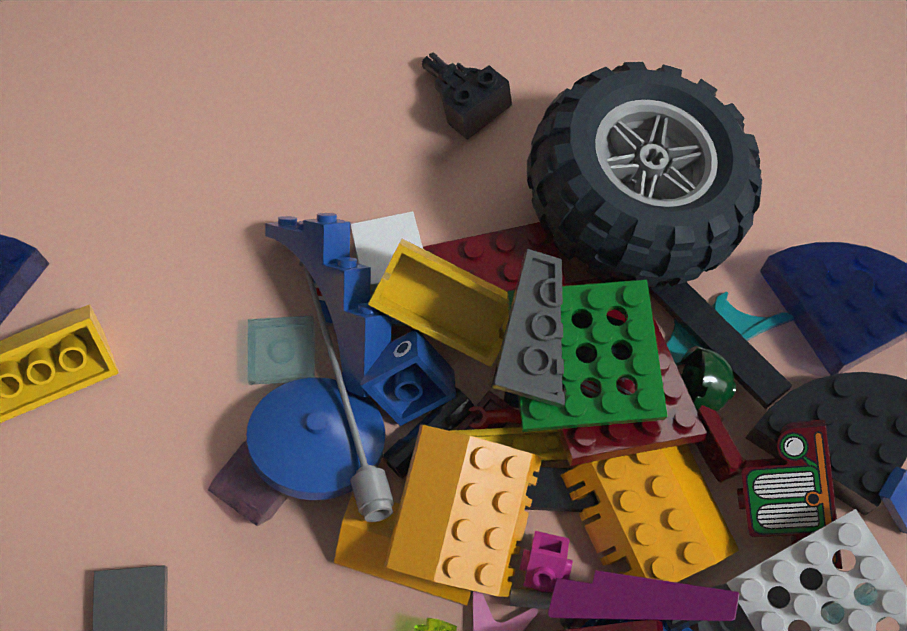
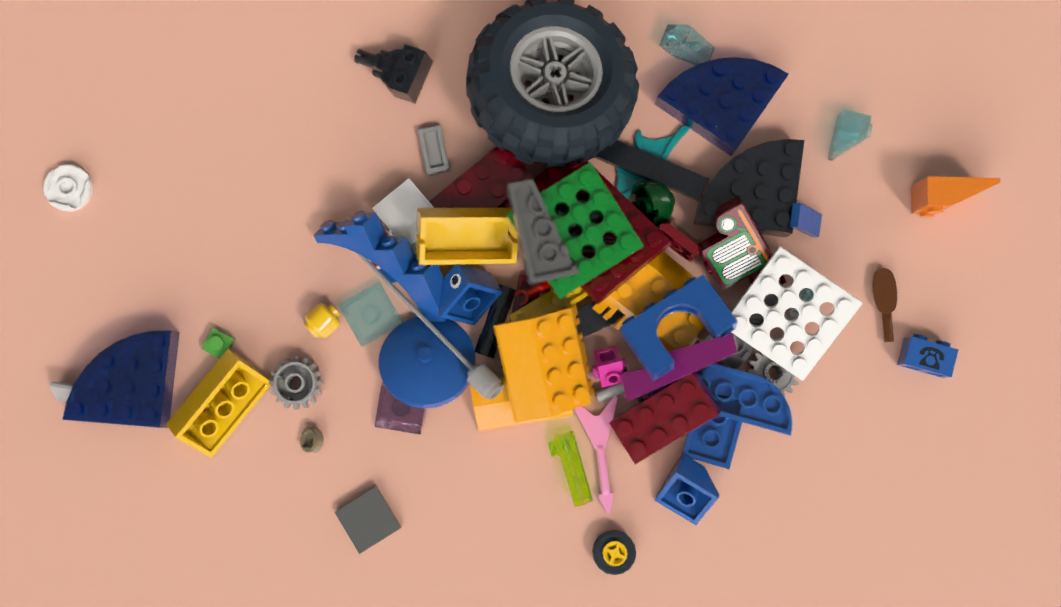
camera: 30 degrees left, 15 degrees up
none -> white tile [43,164,93,212]
none -> bright green plate [201,328,236,359]
none -> light grey gear [269,357,324,410]
none -> dark tan tile [300,428,324,453]
none -> yellow head [304,303,340,338]
none -> light grey tile [417,125,450,176]
none -> blue arch [620,275,738,382]
none -> clear light blue slope [659,24,715,69]

